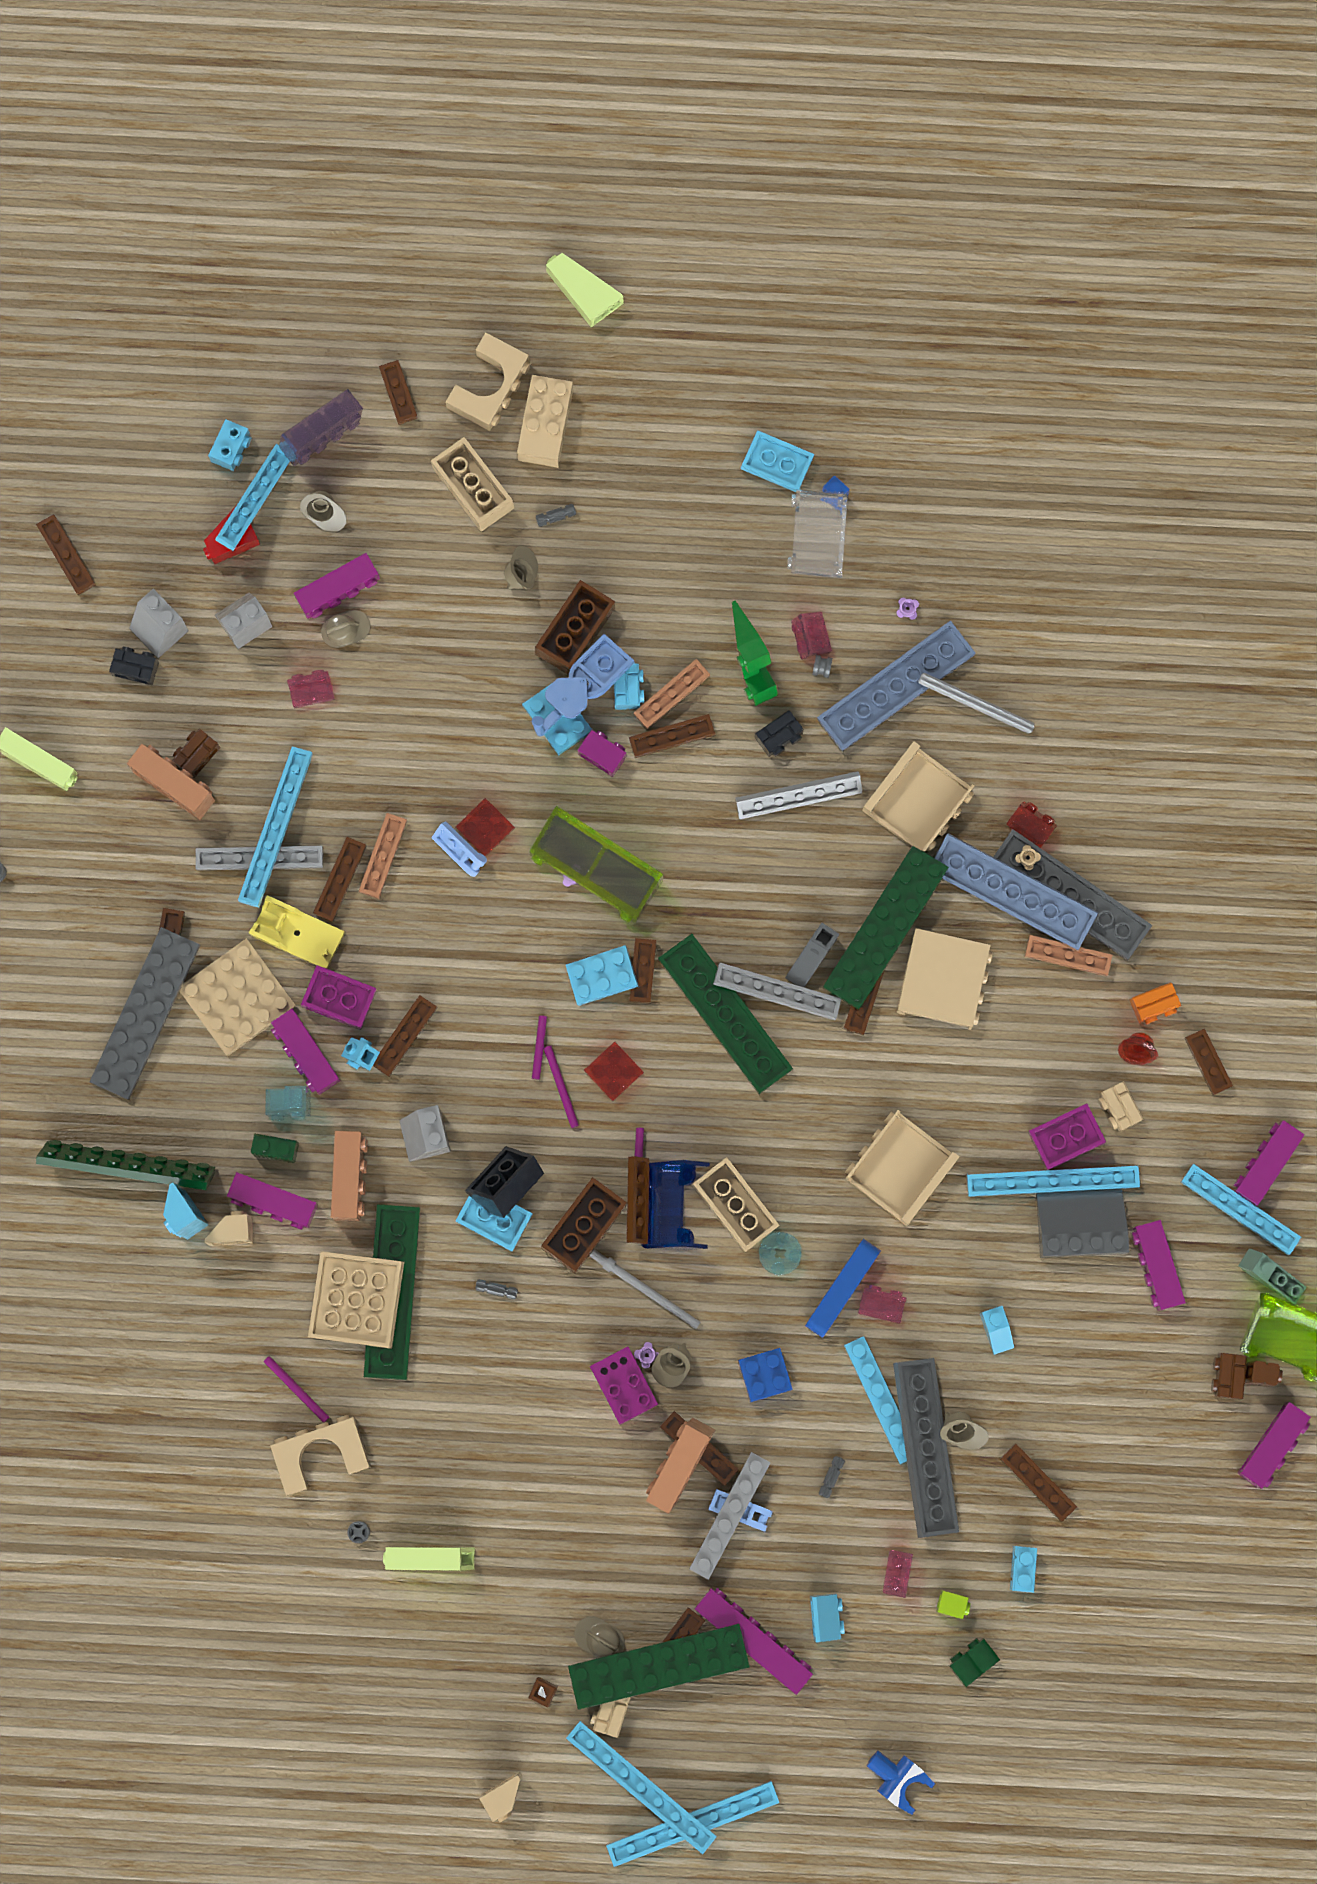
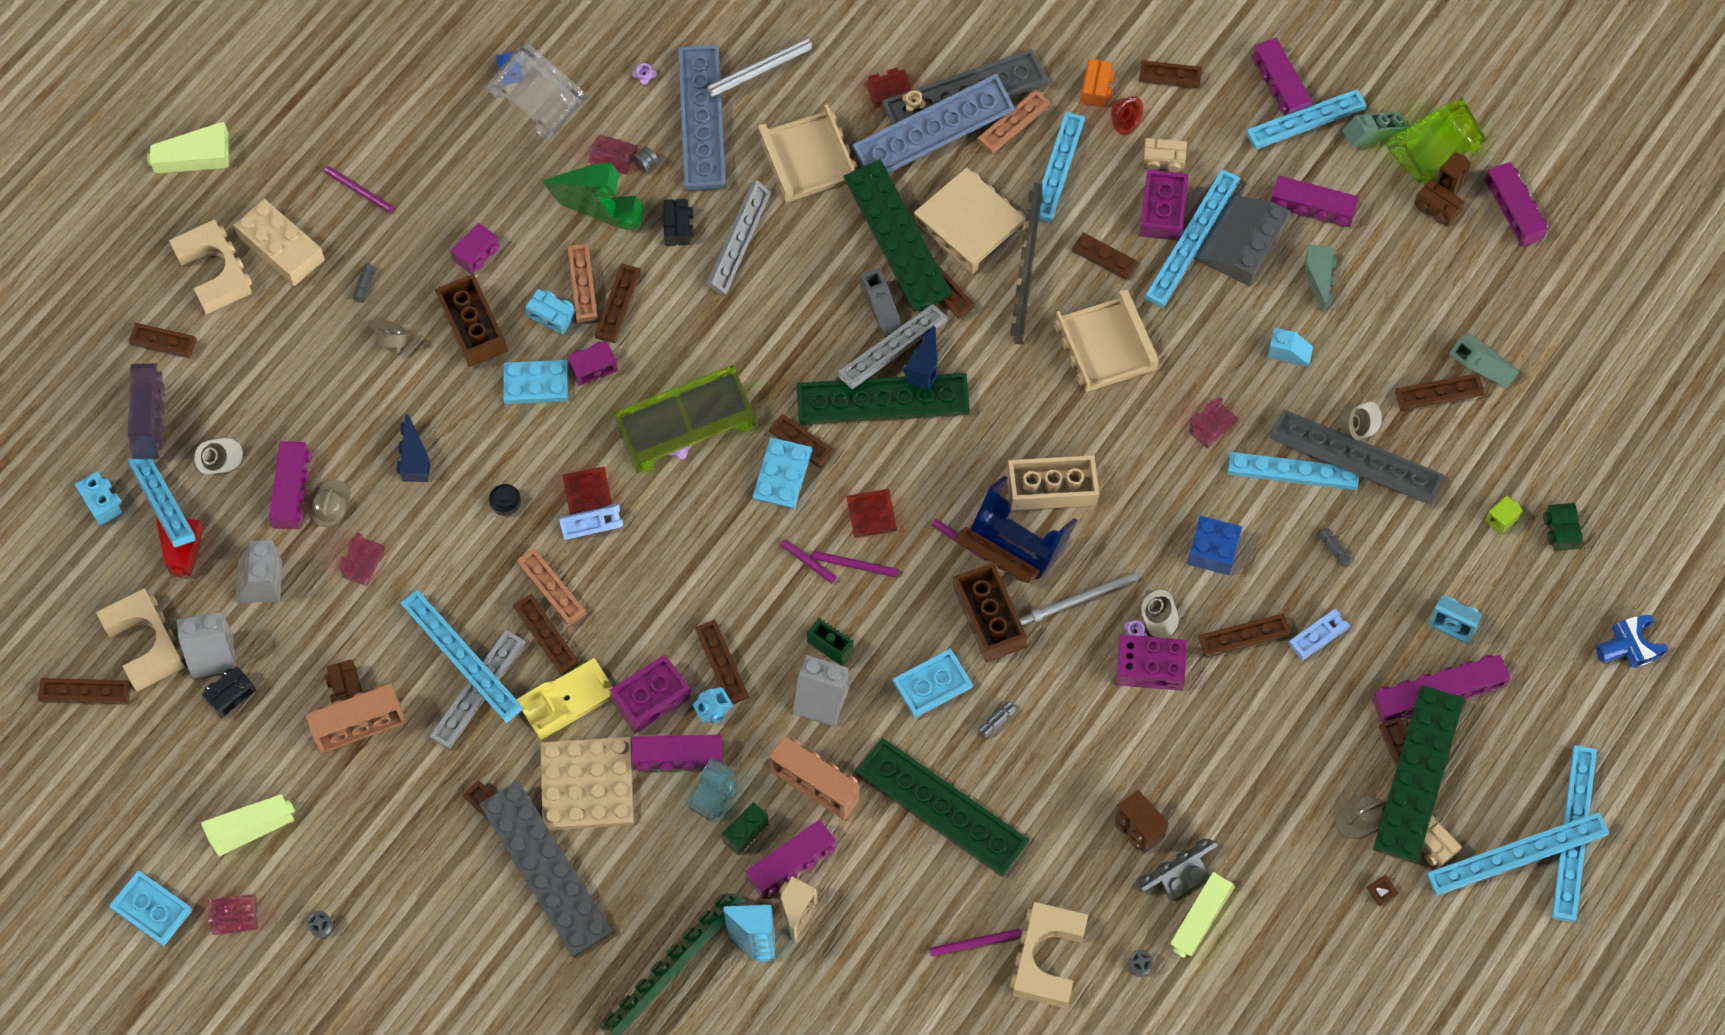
camera: 55 degrees left, 15 degrees down
tan plate [308,1251,404,1349] -> none
tan brick [431,437,514,532] -> none
black slope [465,1146,544,1218] -> none
tan slope [479,1771,522,1823] -> none
medium blue plate [532,634,635,737] -> none
nougat brick [646,1418,715,1514] -> none
light grey plate [689,1452,770,1580] -> none
medium azure plate [741,430,814,493] -> none
clear light blue plate [759,1232,802,1275] -> none
blue beam [805,1238,881,1338] -> none
clear pink bracket [882,1550,913,1598] -> none
medium azure brick [1010,1546,1037,1593] -> none
none -> tan arch [96,588,185,692]
none -> magenta bar [324,166,394,213]
none -> dark blue slope [397,414,430,482]
none -> magenta brick [450,222,499,274]
none -> black plate [489,484,521,516]
none -> dark green brick [806,618,854,666]
none -> dark blue slope [903,326,938,390]
none -> clear smoke plate [1010,183,1043,345]
none -> medium azure plate [1032,112,1085,223]
none -> reddish brown plate [1072,232,1137,280]
none -> reddish brown brick [1114,790,1169,854]
none -> dark grey bracket [1133,838,1218,900]
none -> sand green slope [1304,244,1337,312]
none -> sand green slope [1449,332,1520,388]

